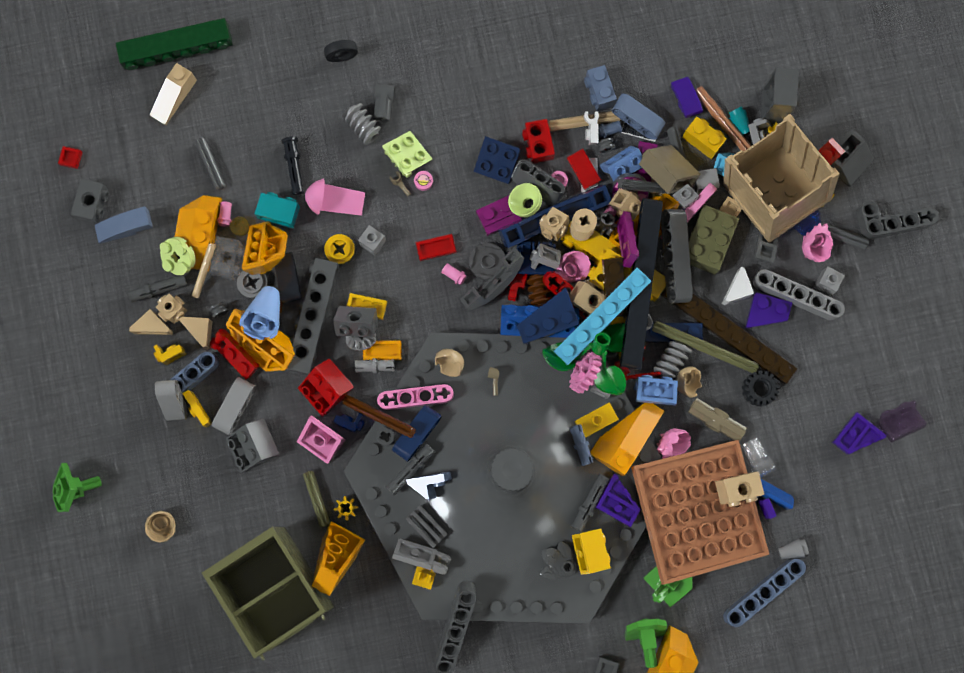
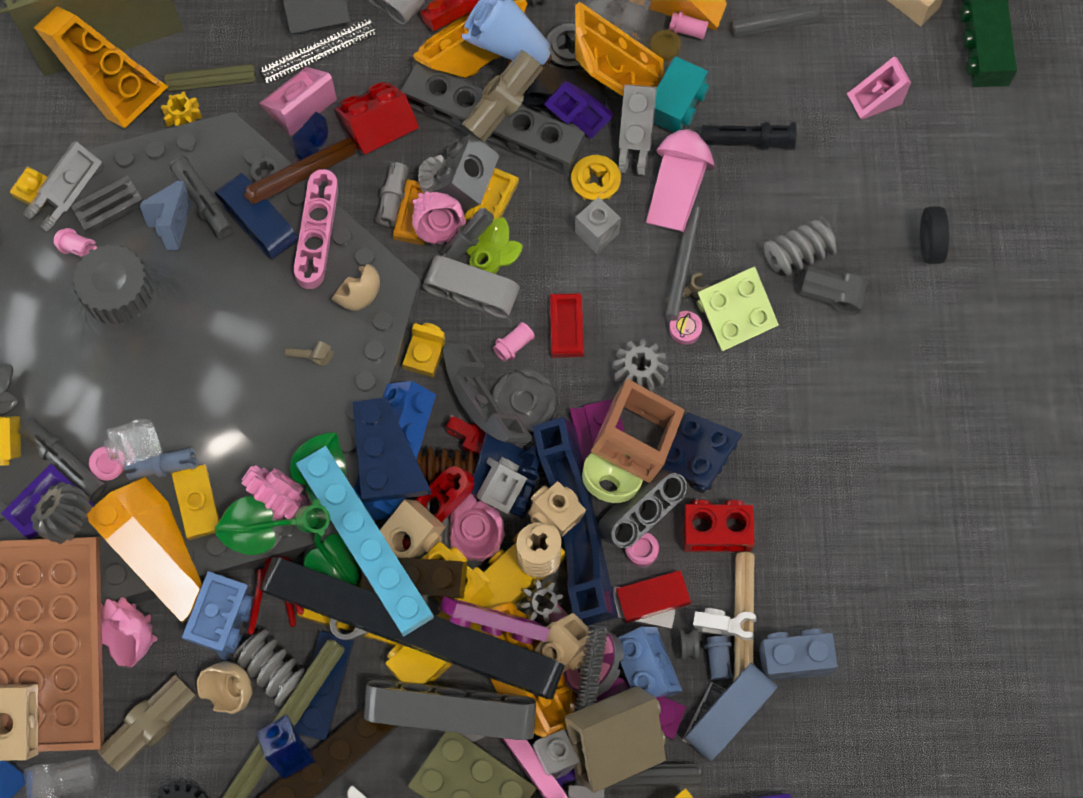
camera: 105 degrees right, 10 degrees down
none -> dark grey gear [31,482,92,544]
none -> bright pink pin [54,228,97,257]
none -> bright pink tile [89,445,126,481]
none -> clear brick [104,417,163,467]
none -> clear blue bracket [257,715,315,779]
none -> axle [260,18,375,84]
none -> yellow bracket [402,323,446,378]
none -> bright pink hair [412,191,466,245]
none -> light grey beam [422,256,520,318]
none -> dark grey axle [441,208,494,261]
none -> dark tan piece [462,50,544,142]
none -> lime plate [466,217,523,274]
none -> dark purple slope [544,81,613,139]
none -> nougat window [591,379,685,483]
none -> light grey gear [613,338,668,392]
none -> light grey hinge [618,84,657,175]
none -> dark grey bar [665,206,701,321]
none -> bright pink slope [847,57,911,119]

